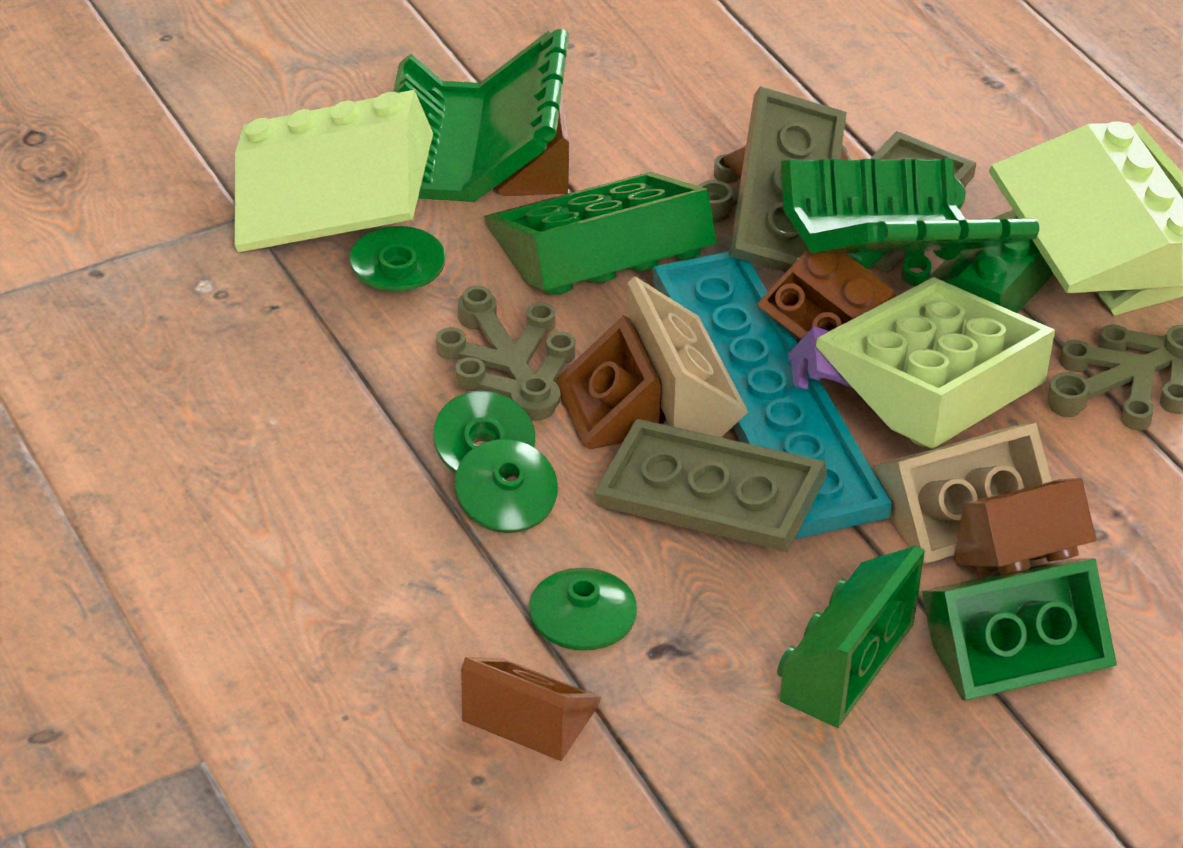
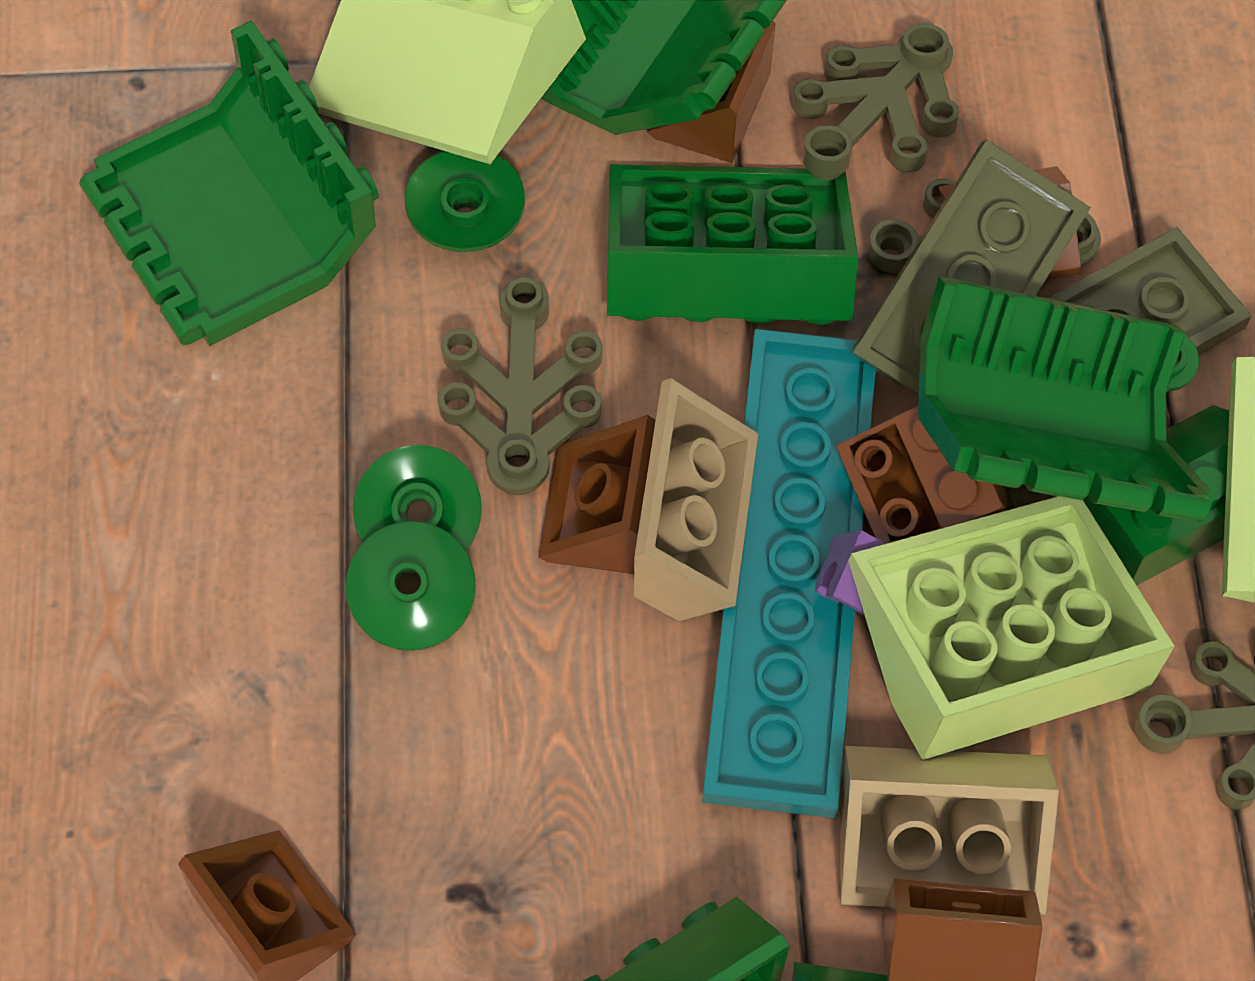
camera: 25 degrees right, 20 degrees up
green dish [529,568,637,651] -> none
olive plate [594,419,827,552] -> none
none -> green hinge [79,20,379,346]
none -> olive plant [793,23,959,181]

